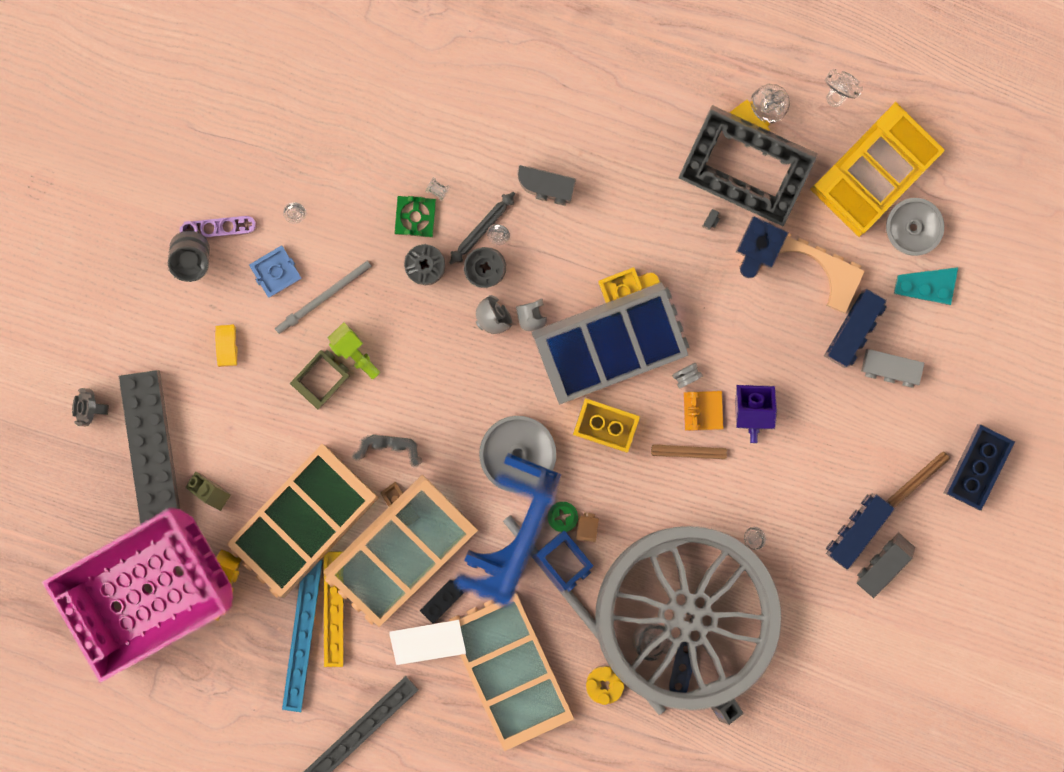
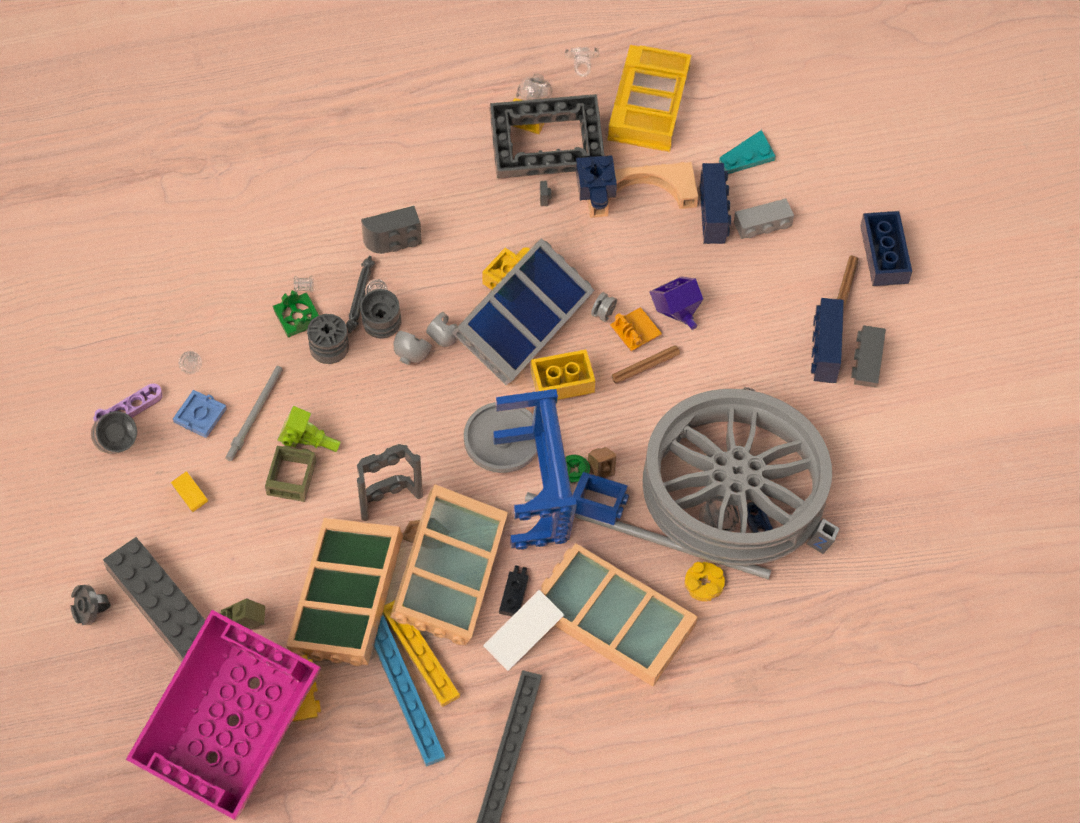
camera: 30 degrees left, 30 degrees down
light grey dish [886,198,944,256] -> none

